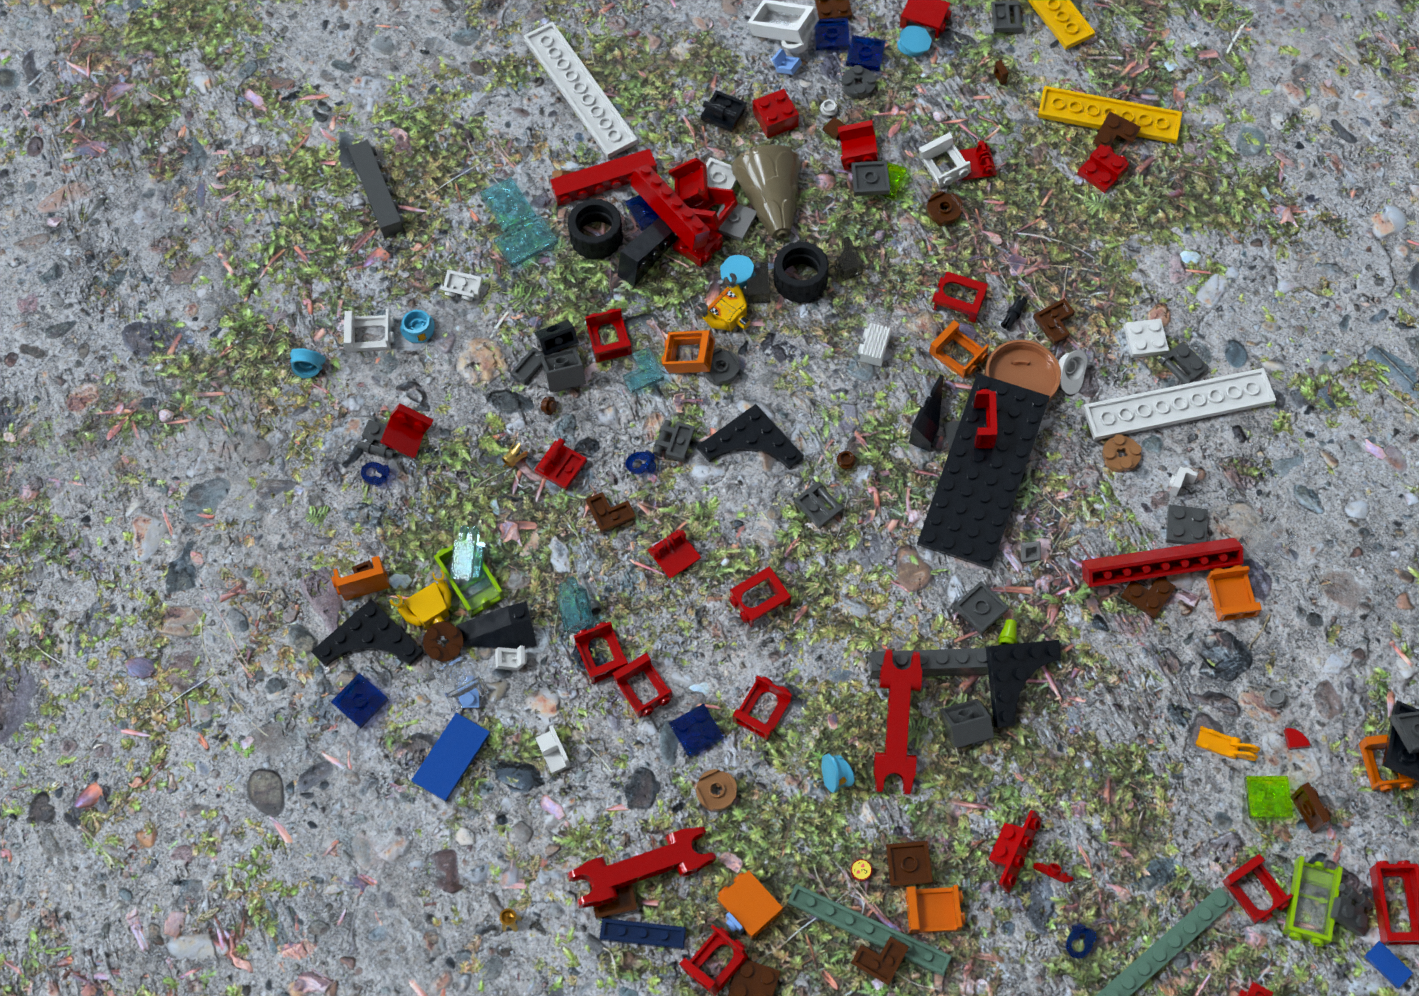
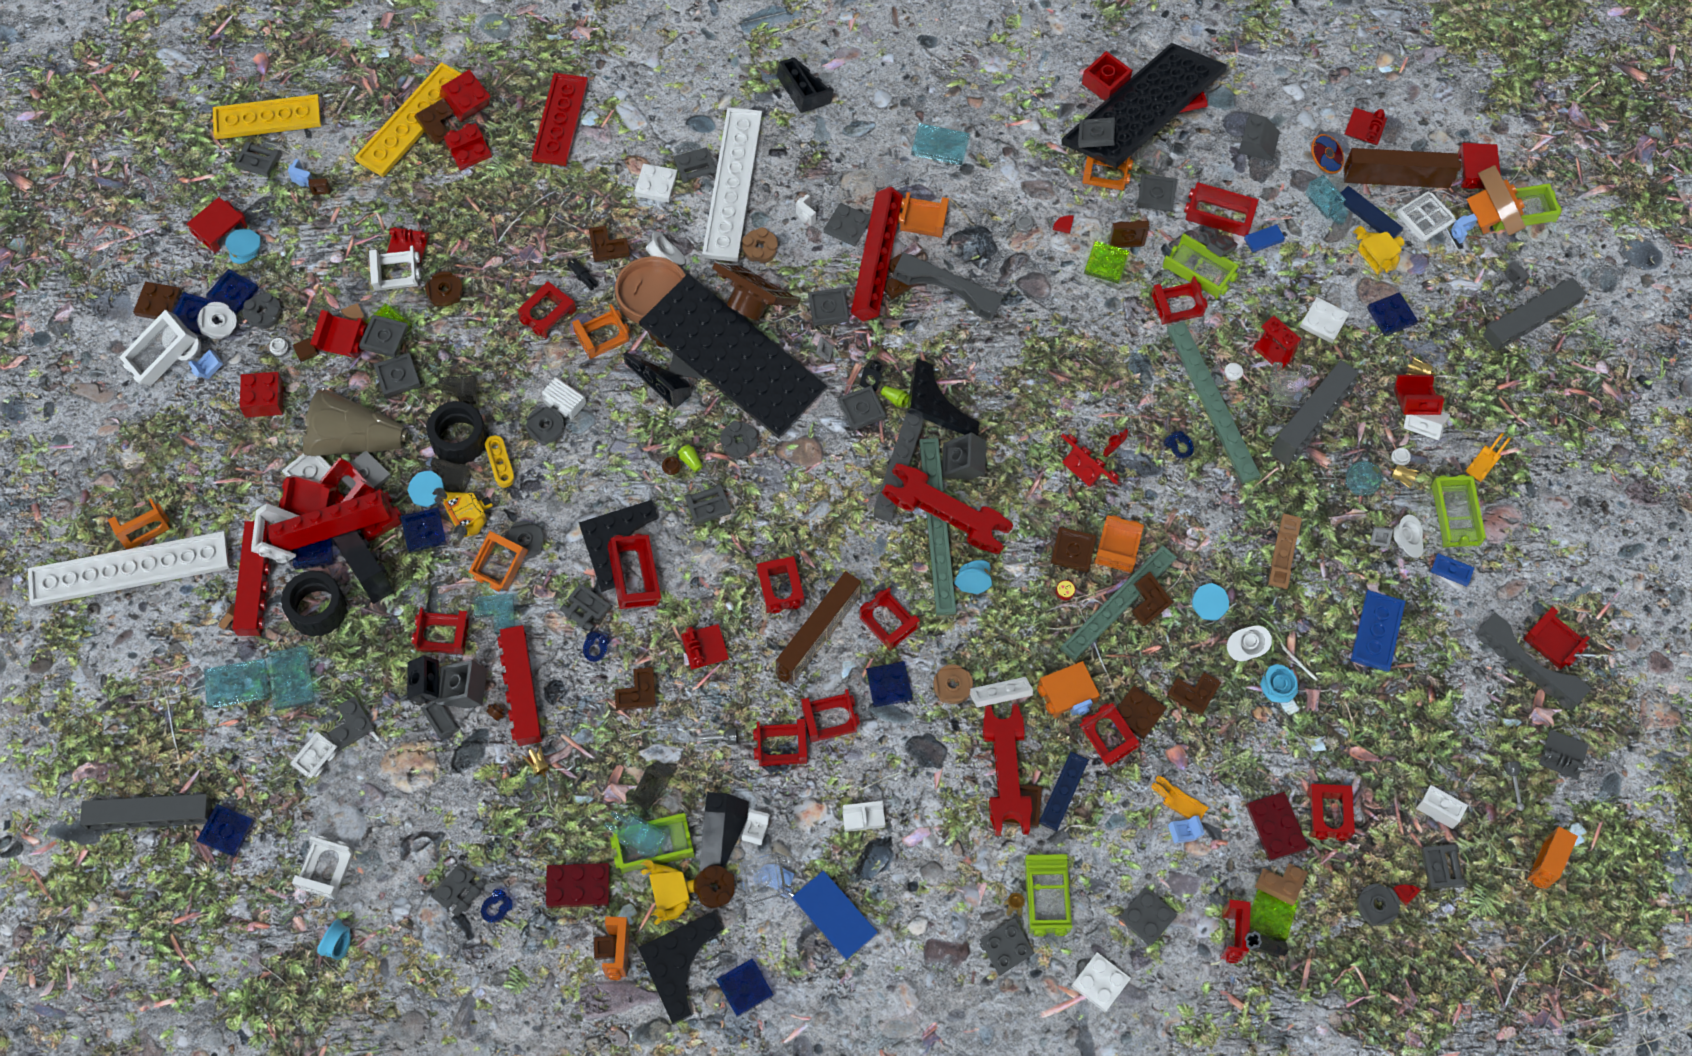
camera: 75 degrees left, 0 degrees up
red bracket [380,403,433,458] -> none
medium azure hat [400,309,435,343] -> none
red plate [534,438,587,490] -> none
clear light blue hinge [557,576,595,634] -> none
black plate [701,90,747,132] -> none
red panel [973,389,997,448] -> none
light orange arm [1195,726,1260,761] -> none
none -> orange panel [108,498,170,550]
none -> clear blue plate [196,804,255,858]
none -> white plate [197,302,237,339]
none -> white panel [251,503,299,563]
none -> light blue bracket [288,159,313,188]
none -> dark grey plate [328,696,375,751]
none -> medium nougat tile [341,303,365,321]
none -> dark grey plate [374,353,421,398]
none -> clear blue plate [401,507,447,553]
none -> red brick [439,69,491,123]
none -> yellow plate [485,435,515,488]
none -> red brick [497,625,542,746]
none -> dark grey plate [526,407,565,445]
none -> red plate [531,73,588,166]
none -> dark red plate [546,863,610,908]
none -> red piece [608,534,661,609]
none -> clear smoke arch [631,761,674,810]
none -> lime cone [677,444,704,473]
none -> reddish brown piece [712,262,801,320]
none -> dark grey plate [720,421,758,459]
none -> reddish brown brick [775,571,861,685]
none -> black wedge [777,57,834,113]
none -> dark grey plate [808,288,849,327]
none -> black bracket [860,360,888,391]
none -> dark grey arch [892,252,1003,322]
none -> clear light blue plate [911,123,970,165]
none -> sand green plate [919,438,956,616]
none -> white plate [970,677,1033,708]
none -> dark grey hinge [979,918,1034,976]
none -> lime door [1024,854,1072,937]
none -> dark grey plate [1137,173,1177,212]
none -> white plate [1224,363,1243,381]

